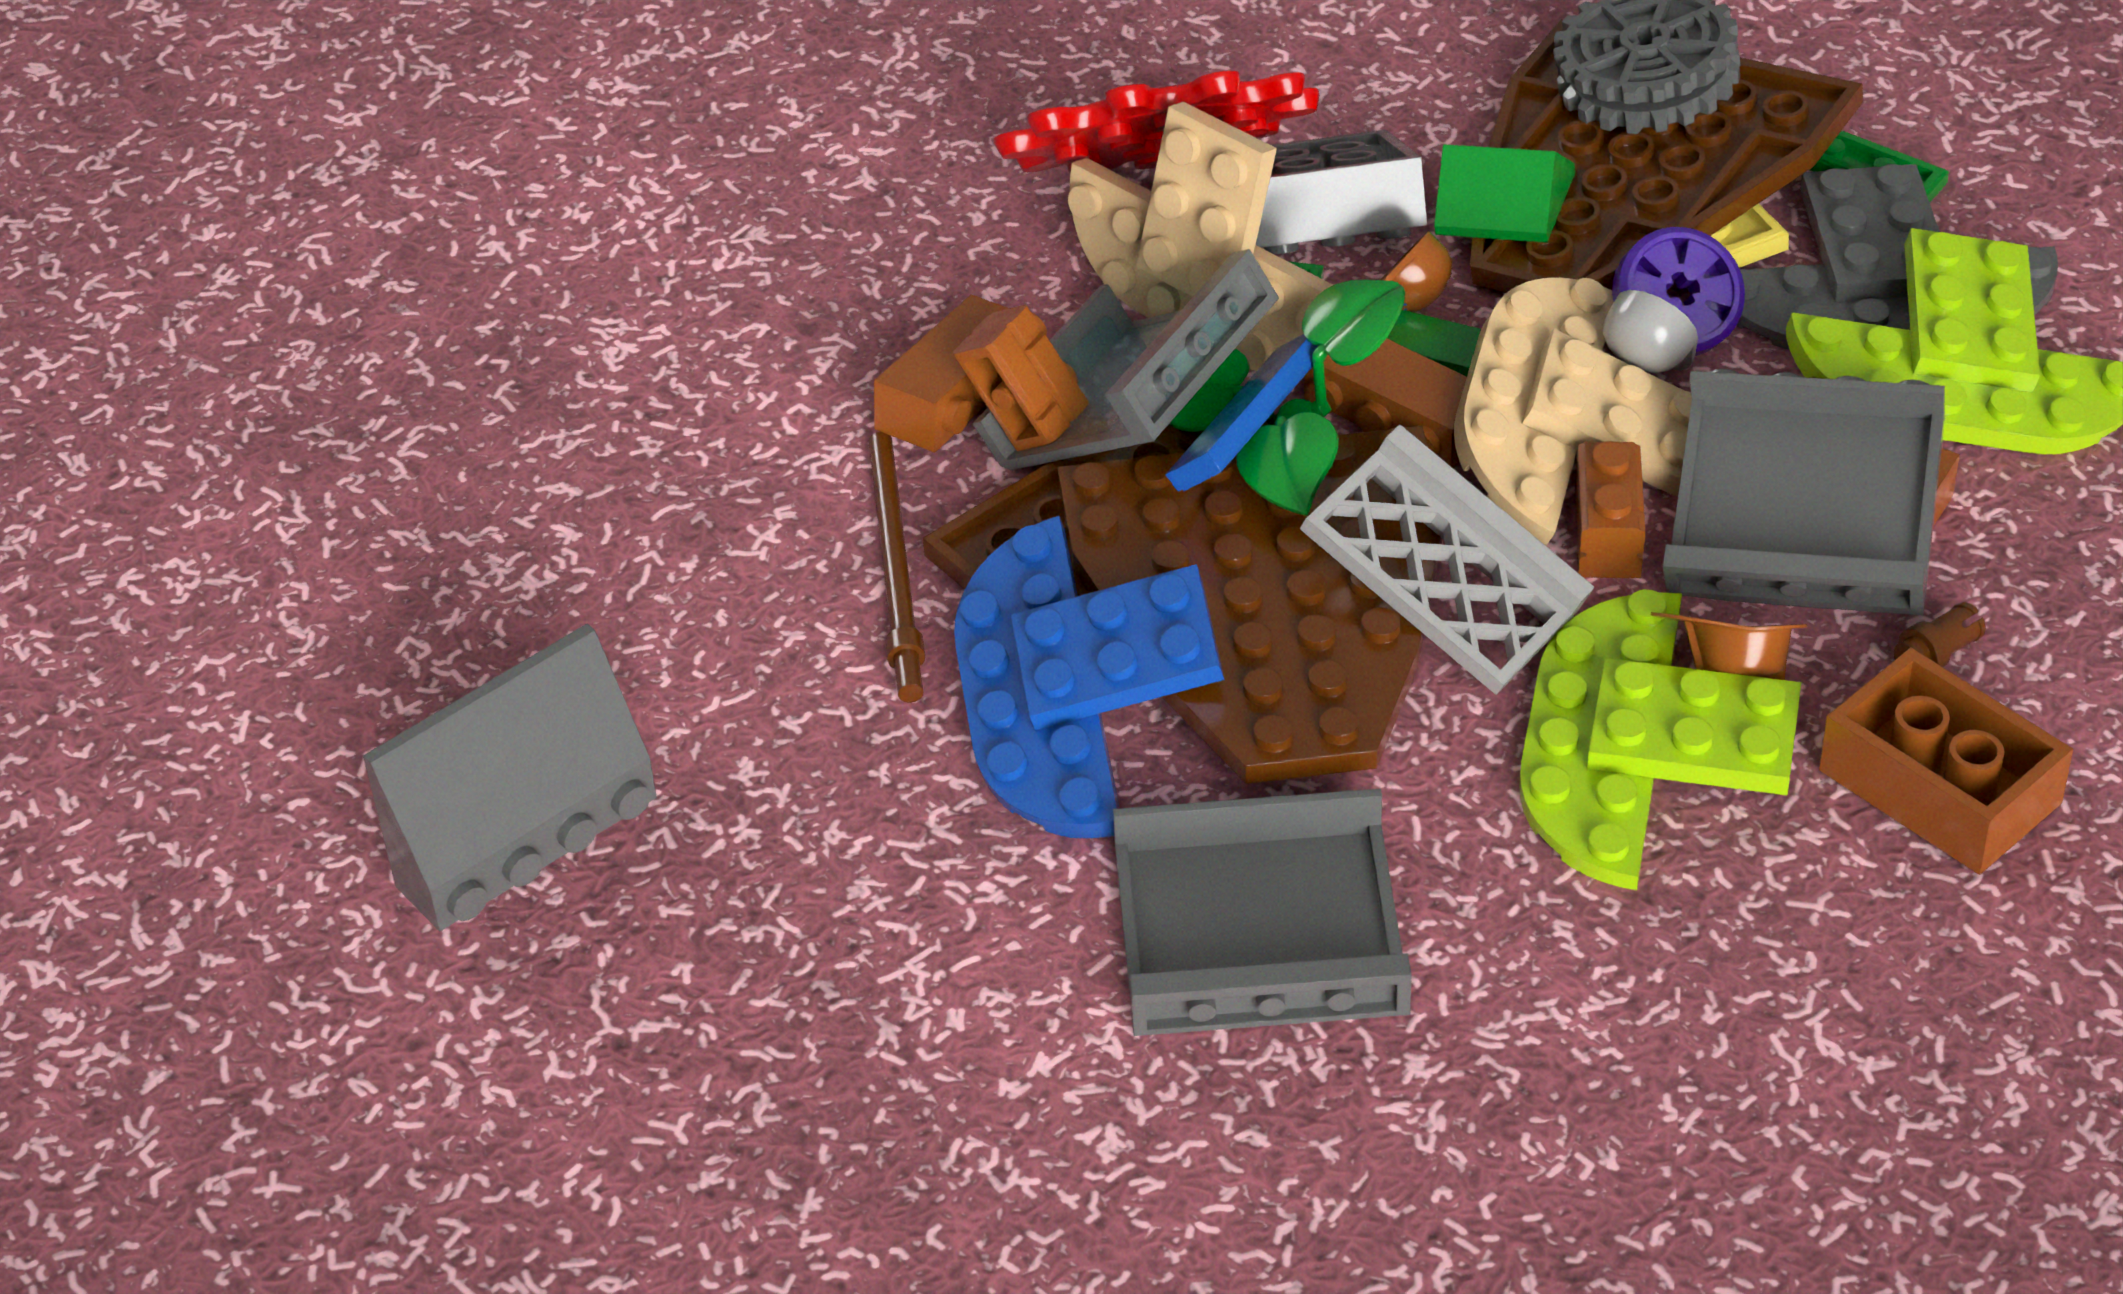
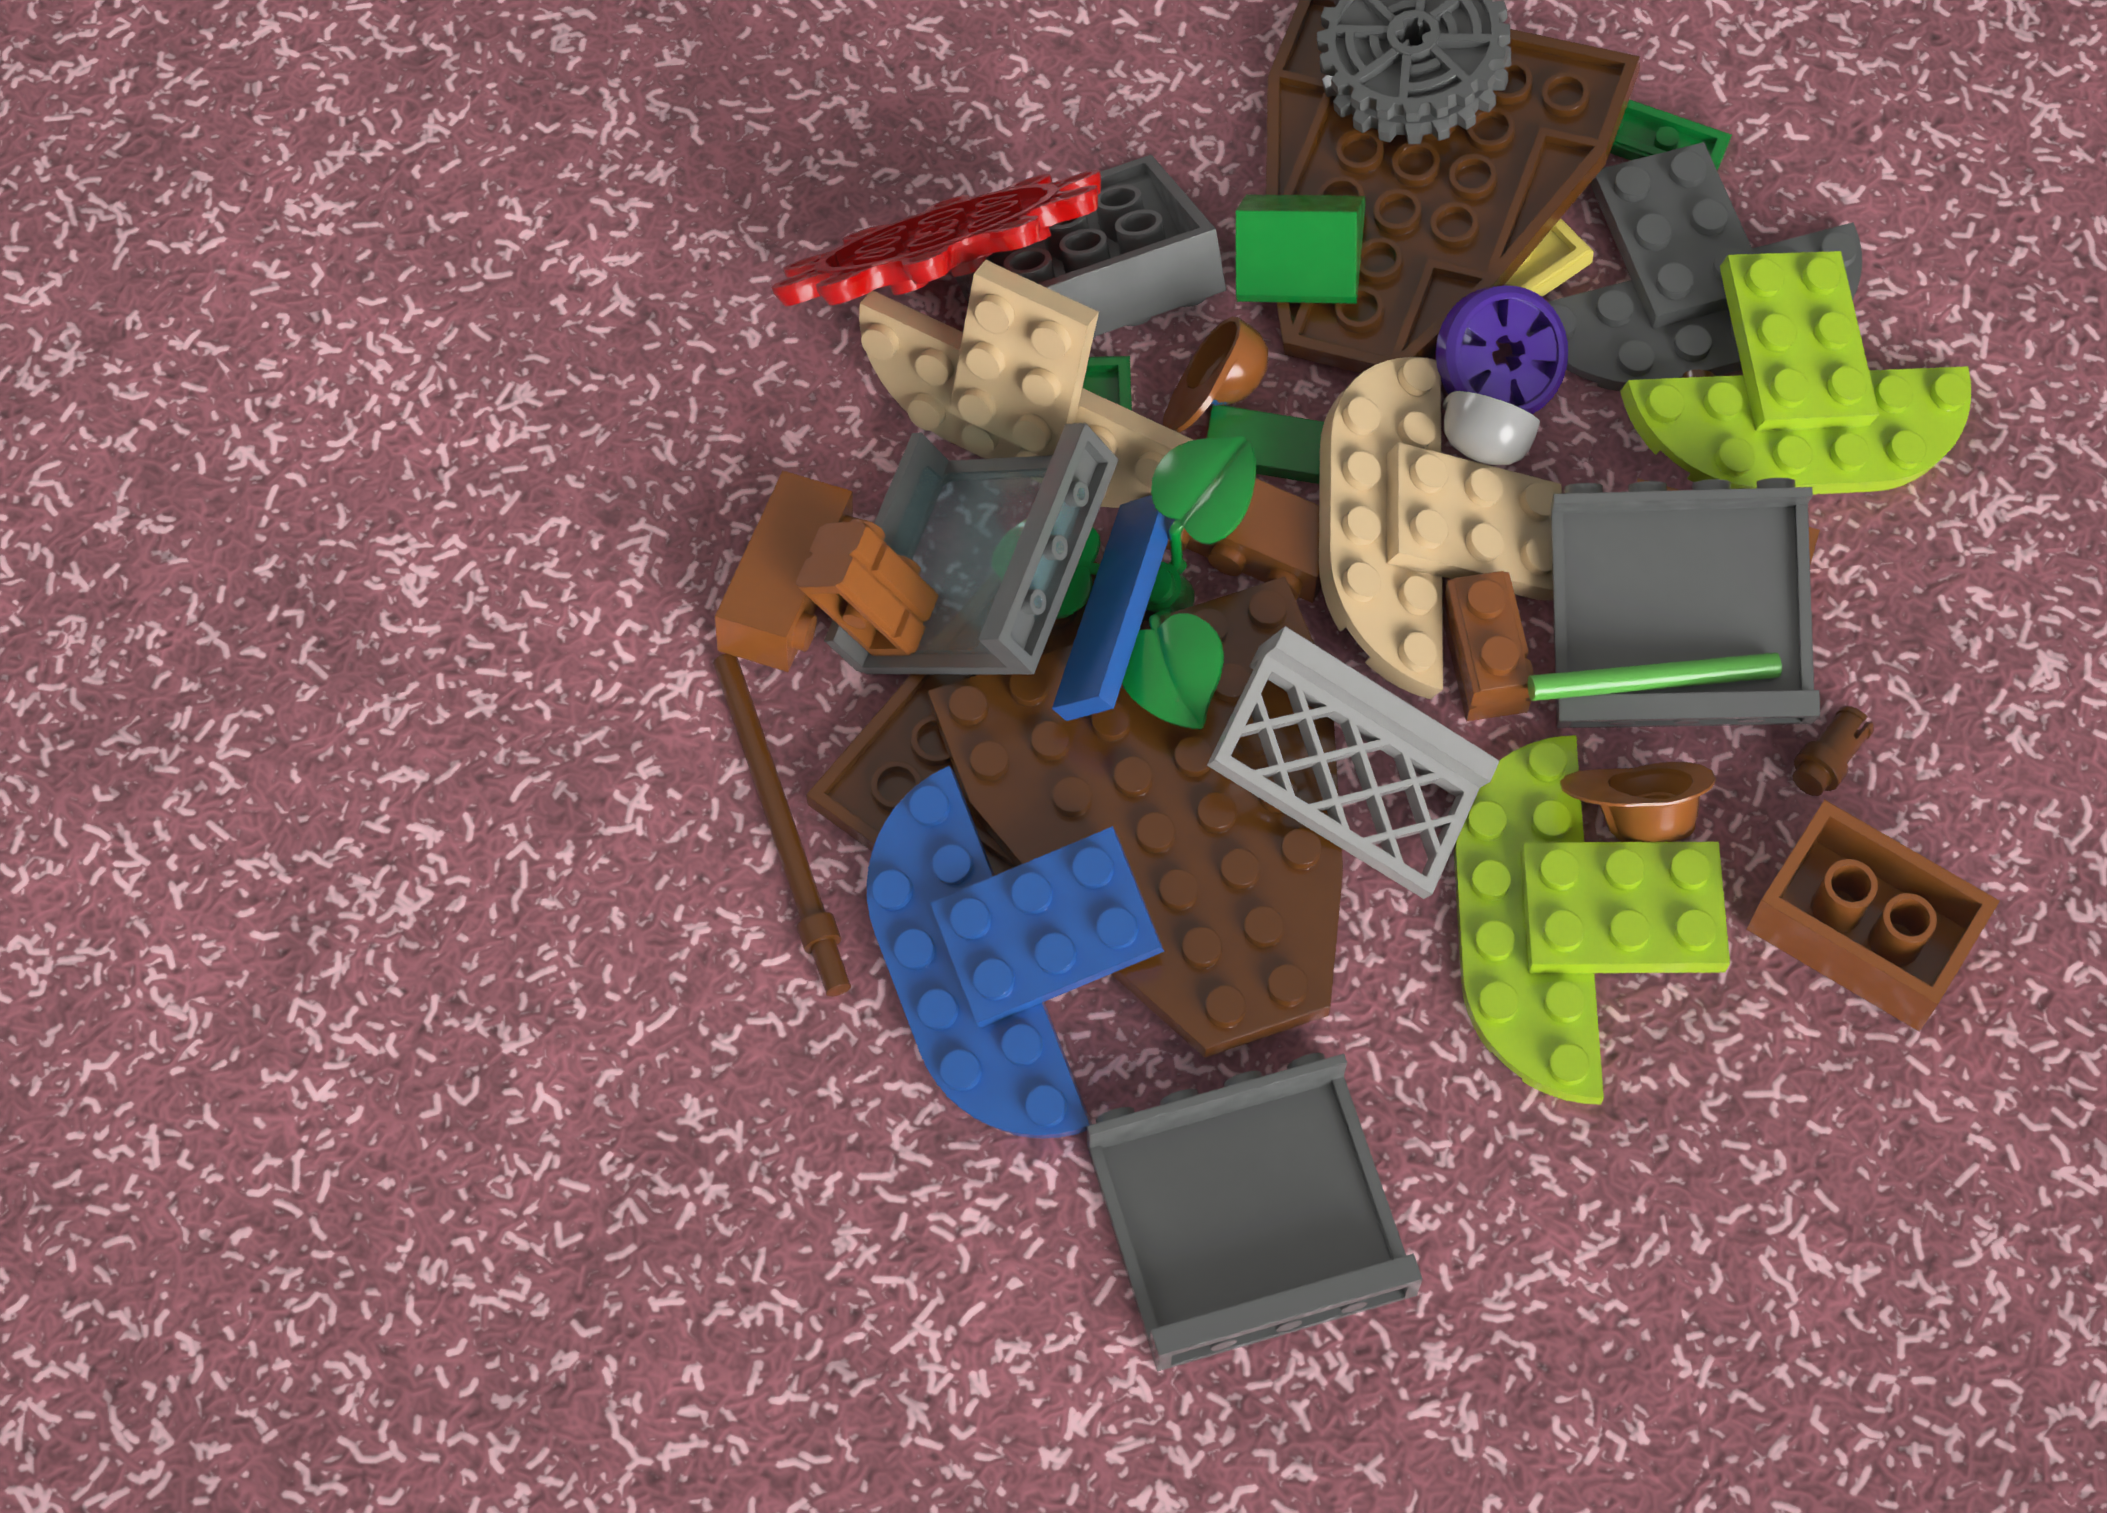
camera: 15 degrees left, 20 degrees up
slope [363,623,657,932] -> none
none -> bright green bar [1527,652,1782,701]

